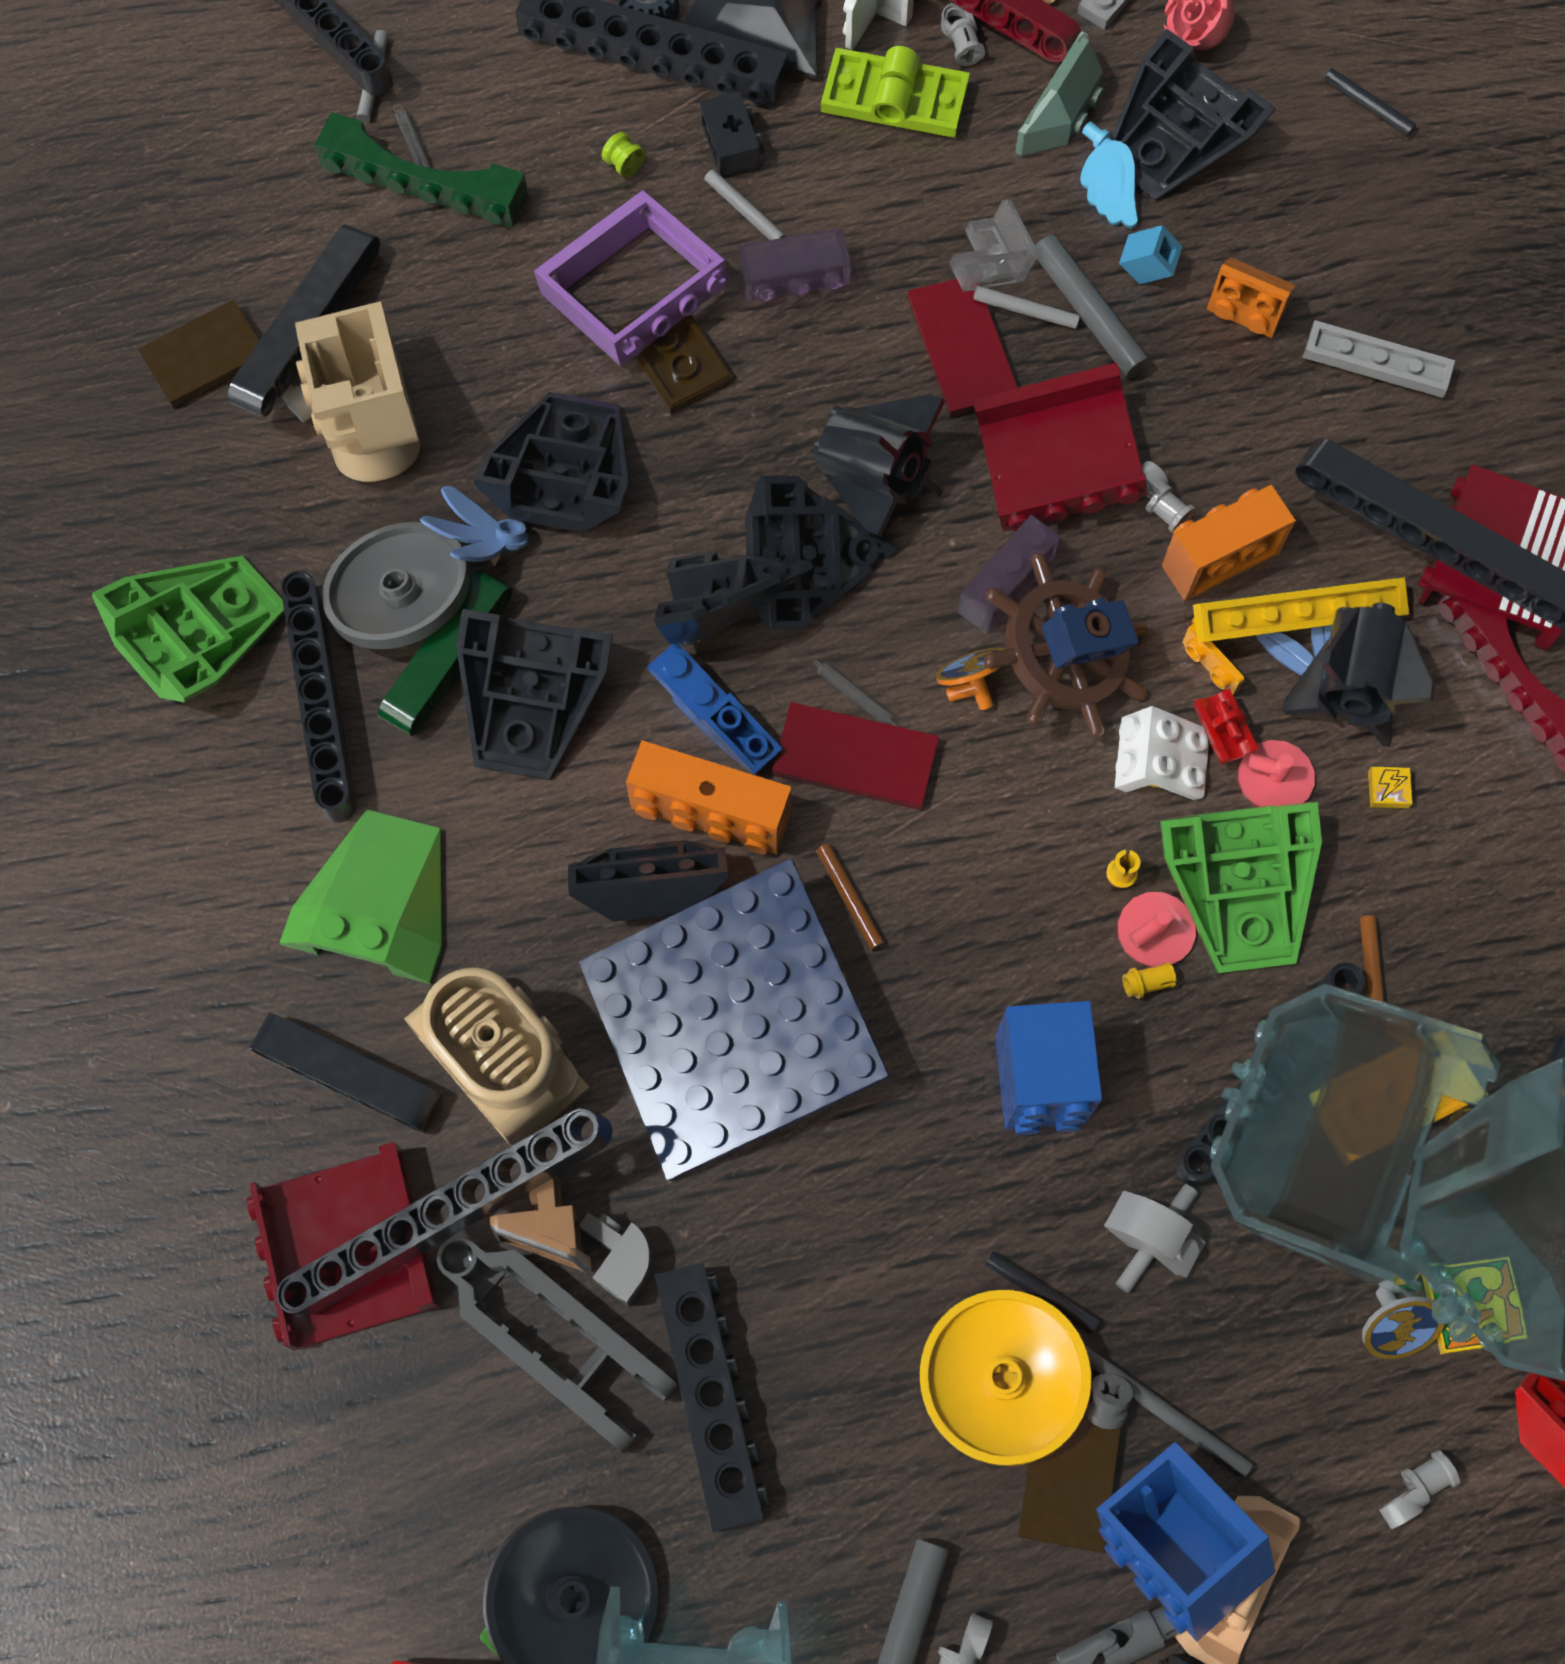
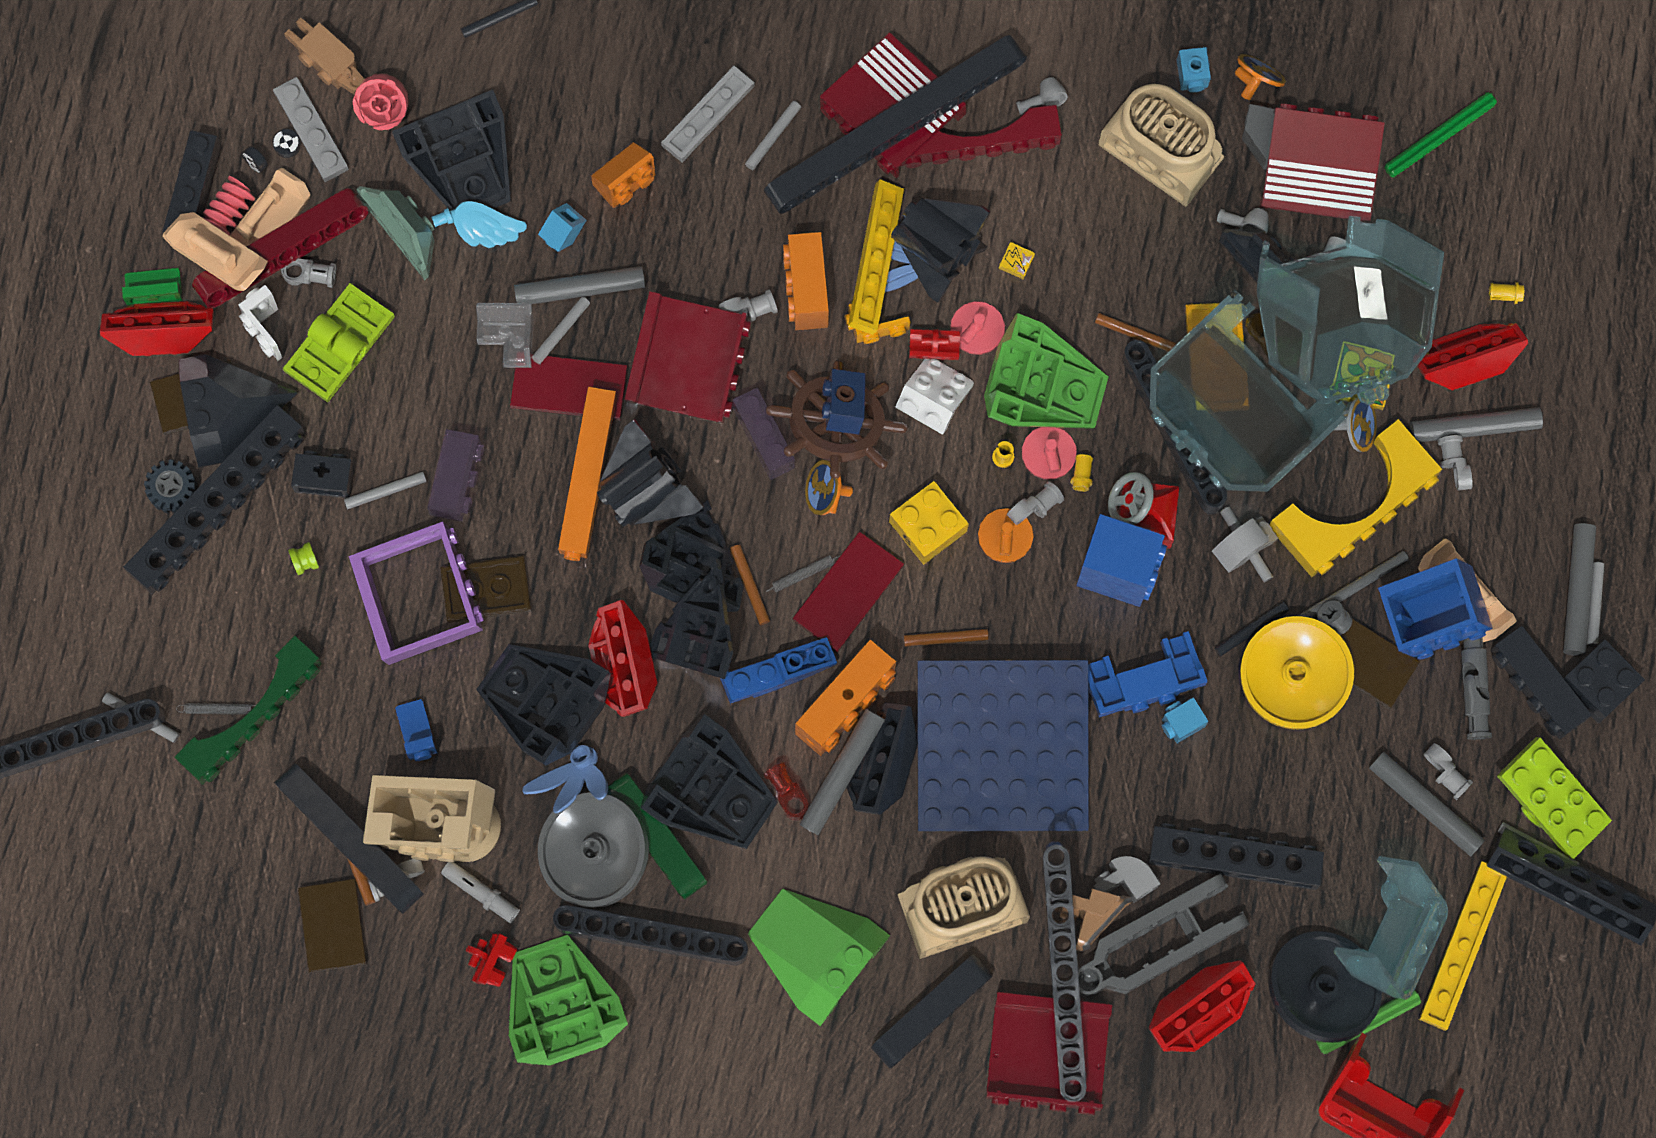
camera: 70 degrees left, 5 degrees up
none -> blue bracket [395,699,437,761]
none -> light grey pin [441,862,520,923]
none -> red hips [465,934,517,987]
none -> orange brick [558,387,617,561]
none -> red wedge [588,600,657,717]
none -> dark orange bar [730,545,770,625]
none -> light grey bar [745,101,801,170]
none -> clear red connector [764,762,808,820]
none -> dark grey piece [799,709,885,835]
none -> yellow brick [889,481,969,565]
none -> orange shield [978,508,1033,563]
none -> light grey connector [1007,482,1064,525]
none -> blue bracket [1088,631,1208,717]
none -> piece [1108,472,1179,549]
none -> red wedge [1149,960,1255,1052]
none -> dark azure brick [1162,698,1208,743]
none -> yellow arch [1270,419,1442,577]
none -> dark grey piece [1410,407,1543,443]

